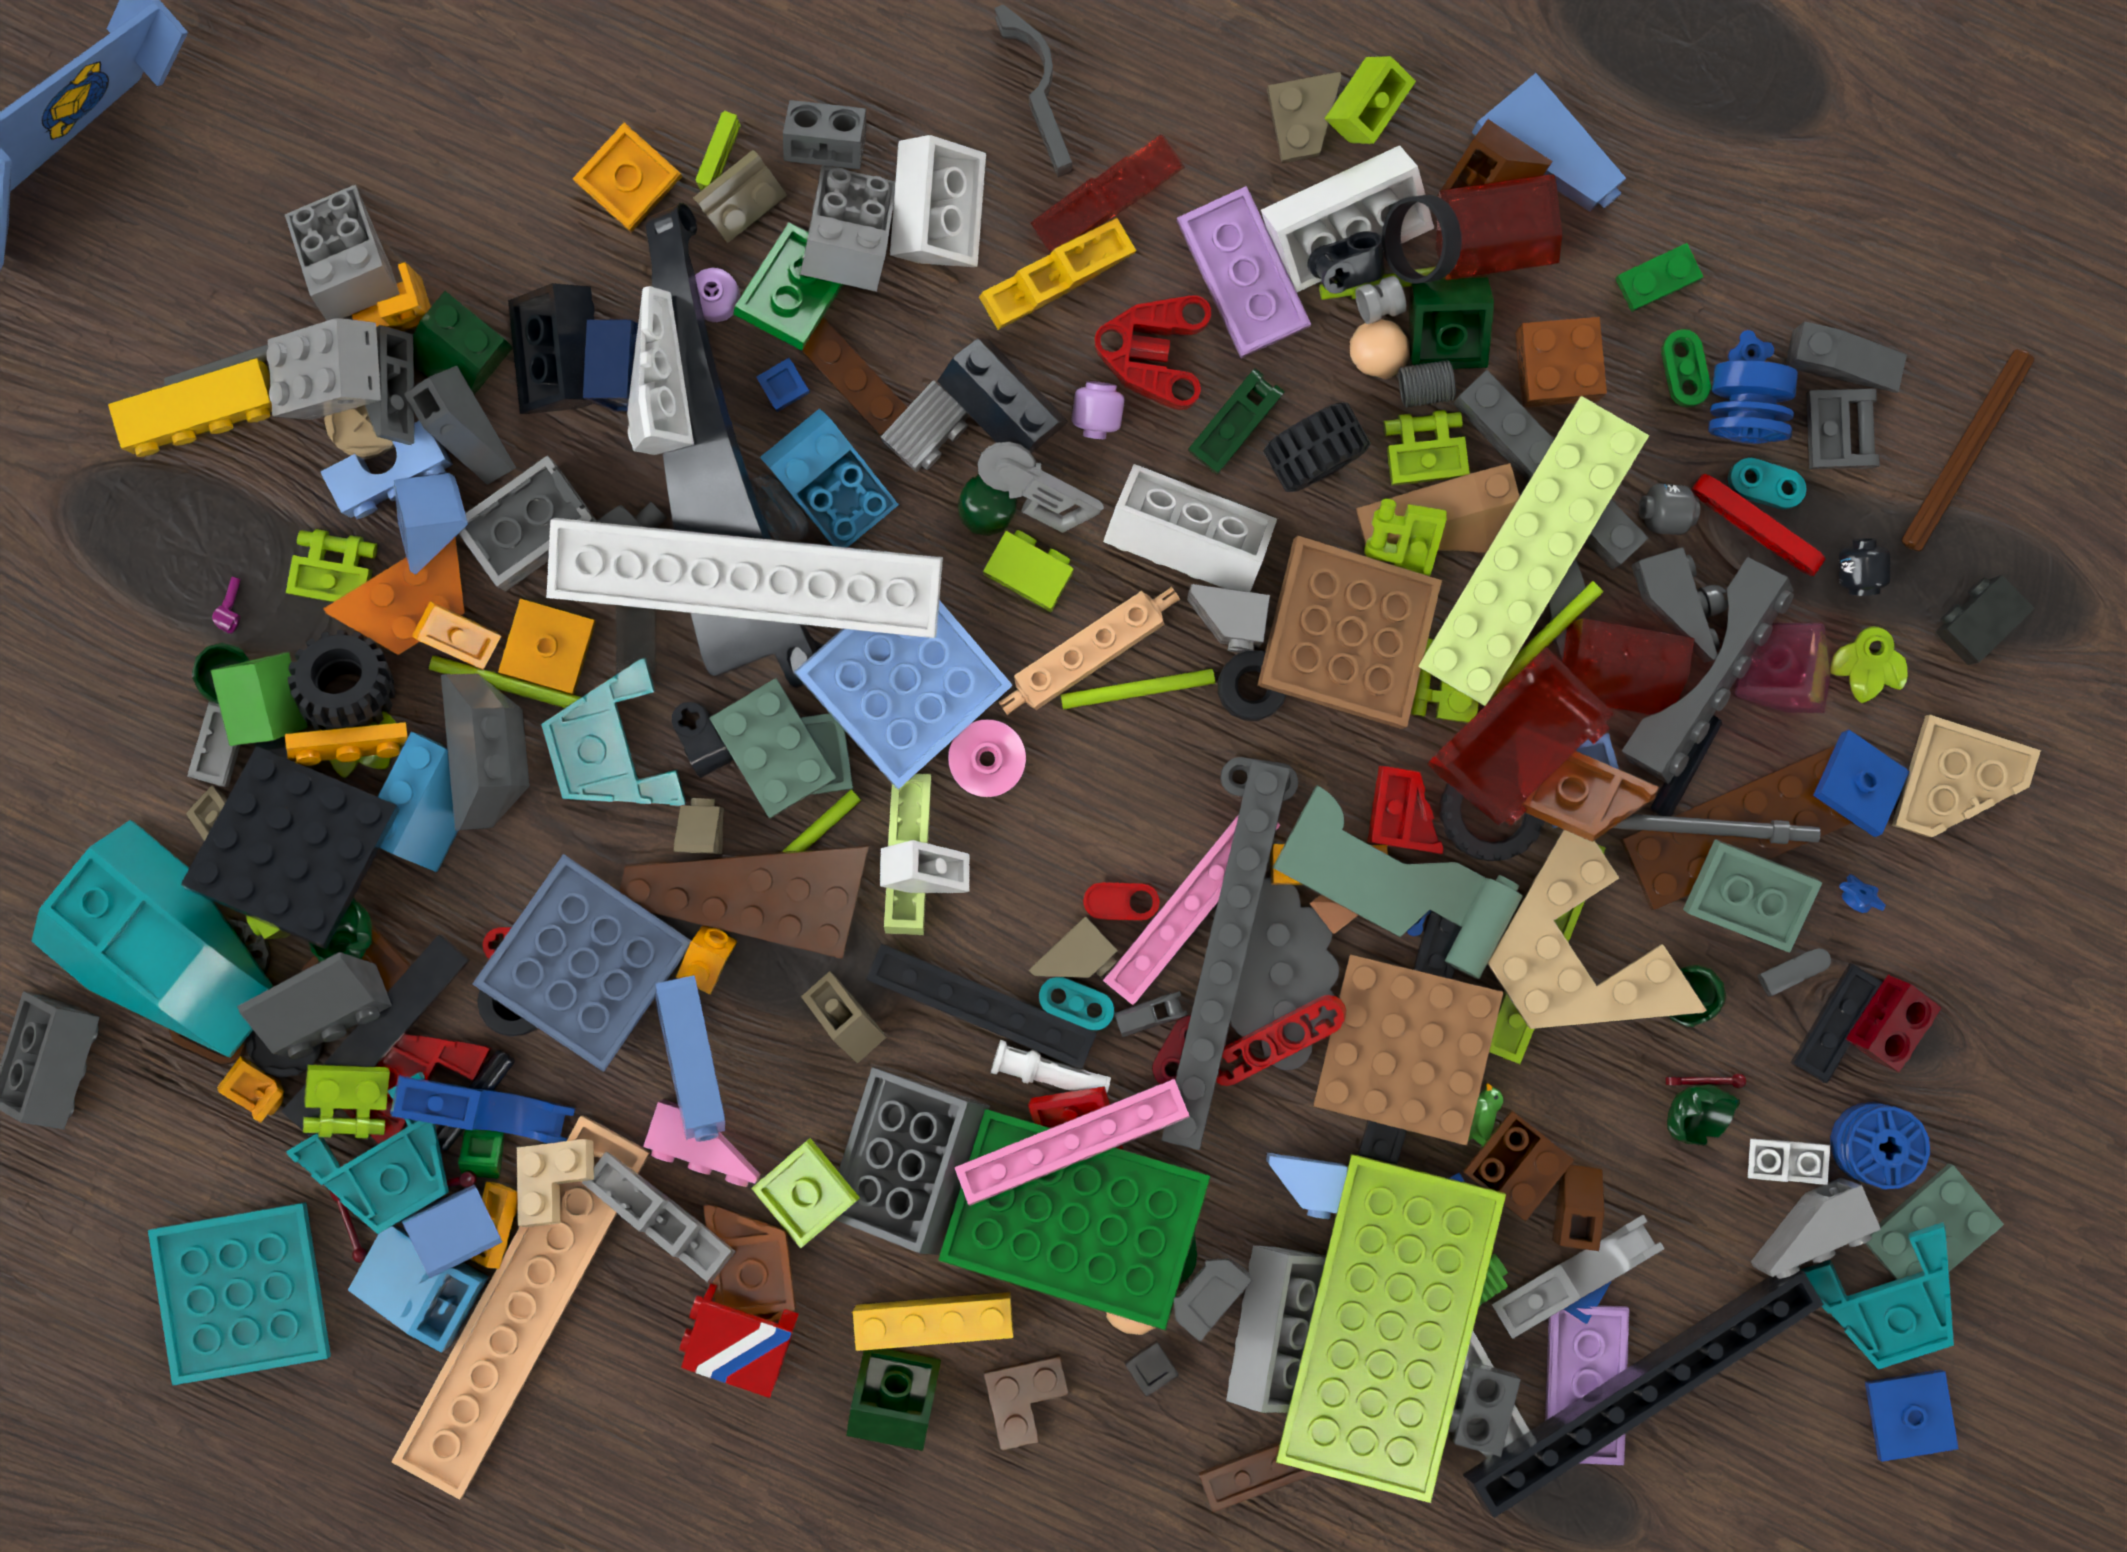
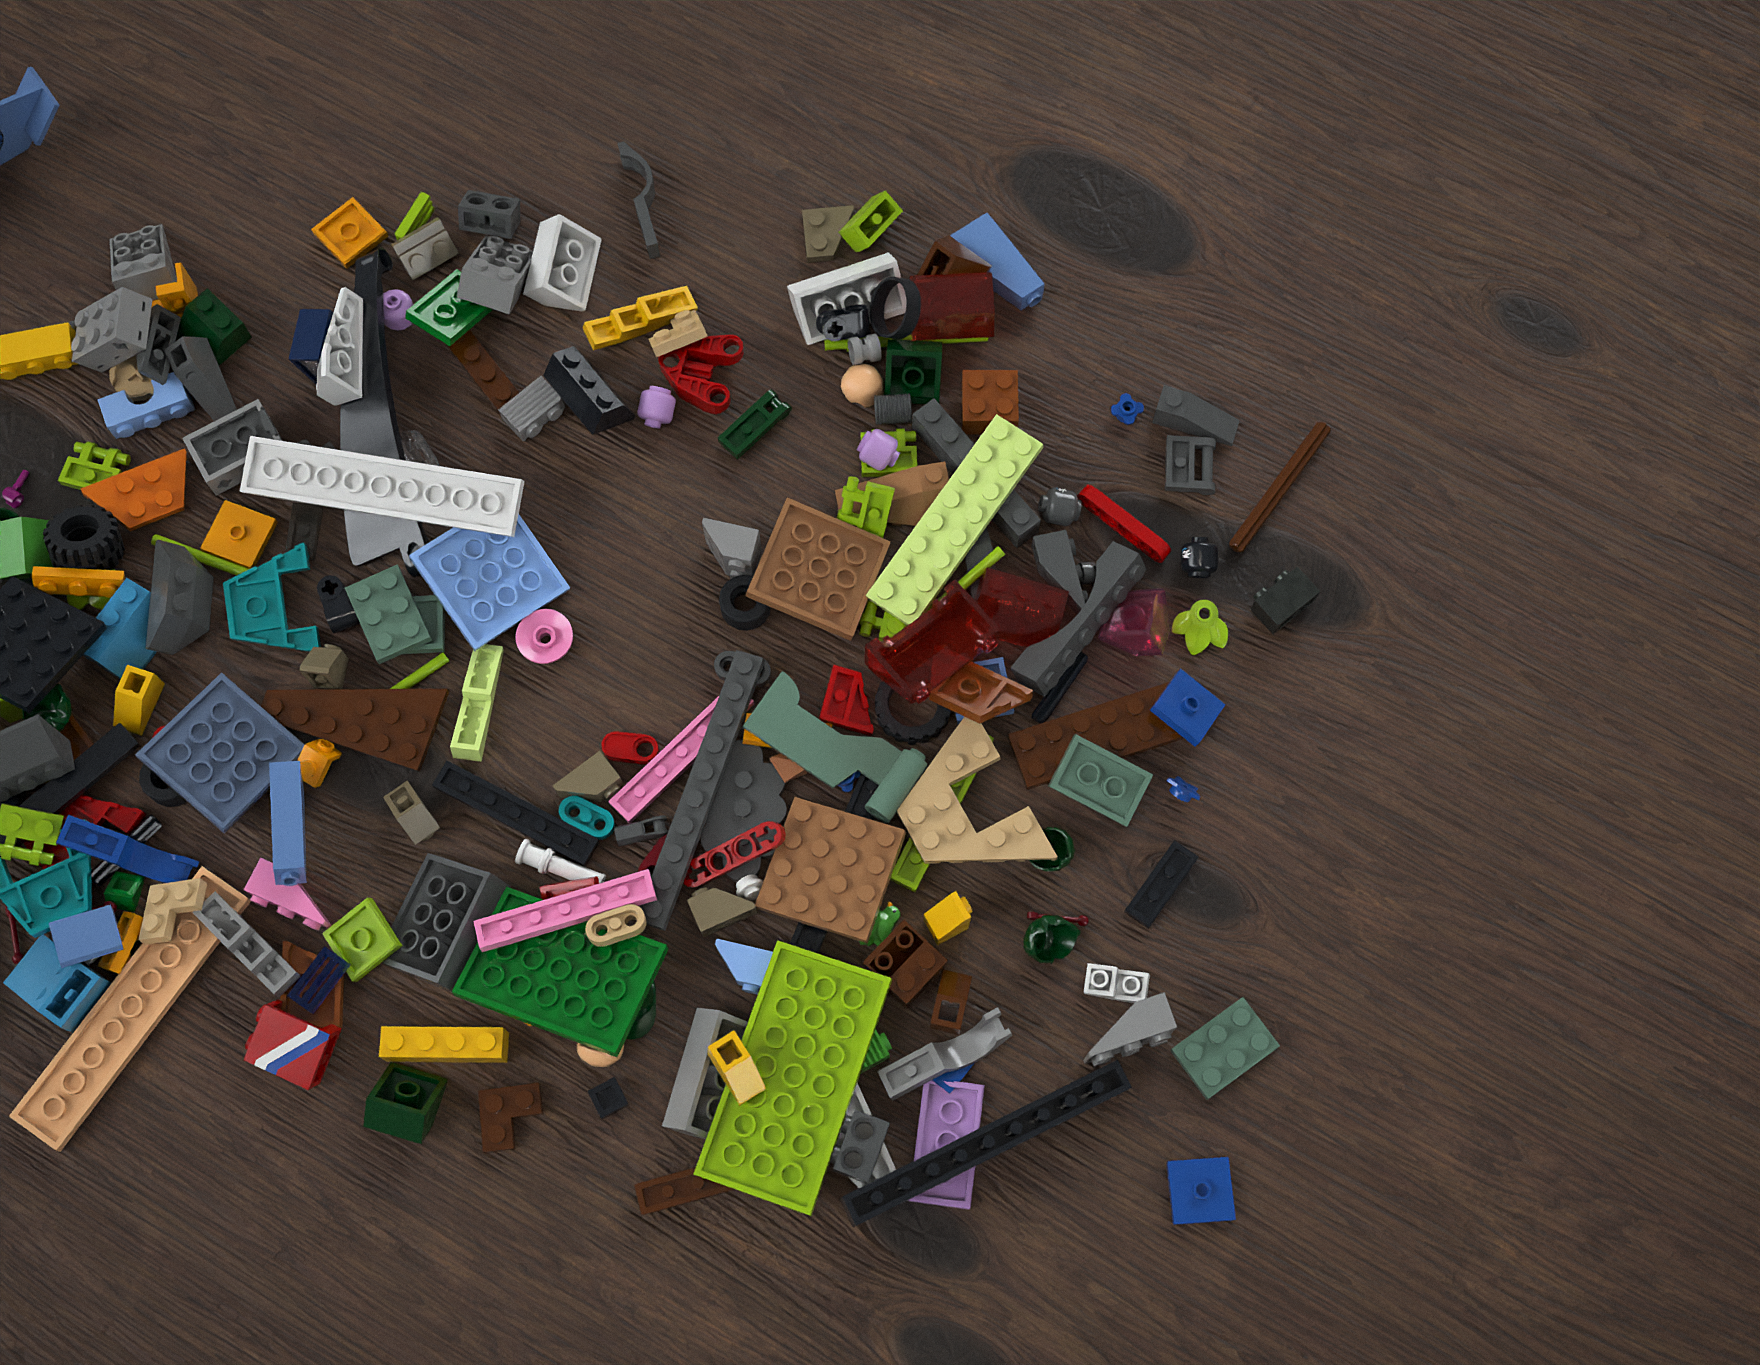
camera: 10 degrees right, 15 degrees down
medium blue slope [394,473,468,574] -> none
light orange plate [412,601,501,670] -> none
black slope [508,283,595,414] -> none
blue plate [756,358,810,412] -> none
dark azure slope [760,408,899,548] -> none
white slope [880,840,969,893] -> none
dark green hair [958,474,1017,536] -> none
light grey piece [978,442,1104,533] -> none
lime brick [983,530,1074,612] -> none
light nougat plate [998,587,1180,715] -> none
clear red slope [1030,134,1185,253] -> none
lime bar [1061,669,1215,709] -> none
white slope [1103,464,1277,592] -> none
dark grey slope [1174,1258,1252,1341] -> none
lavender tile [1176,186,1311,358] -> none
black tyre [1263,402,1371,492] -> none
dark grey bar [1613,814,1820,844] -> none
green plate [1615,243,1703,313] -> none
green plate [1661,329,1711,408] -> none
blue wheel [1708,361,1798,444] -> none
teal plate [1728,458,1806,510] -> none
dark grey bar [1757,948,1831,997] -> none
teal wing [1800,1222,1954,1370] -> none
blue wheel [1830,1102,1930,1189] -> none
dark red brick [1846,975,1942,1073] -> none
tan plate [1891,715,2041,837] -> none
none -> yellow slope [113,665,165,736]
none -> clear blue tile [287,946,351,1014]
none -> tan plate [585,904,647,947]
none -> tan plate [649,310,708,357]
none -> dark tan slope [687,887,757,937]
none -> yellow slope [707,1030,766,1106]
none -> white plate [736,874,763,901]
none -> lavender head [857,429,900,471]
none -> yellow slope [923,891,973,945]

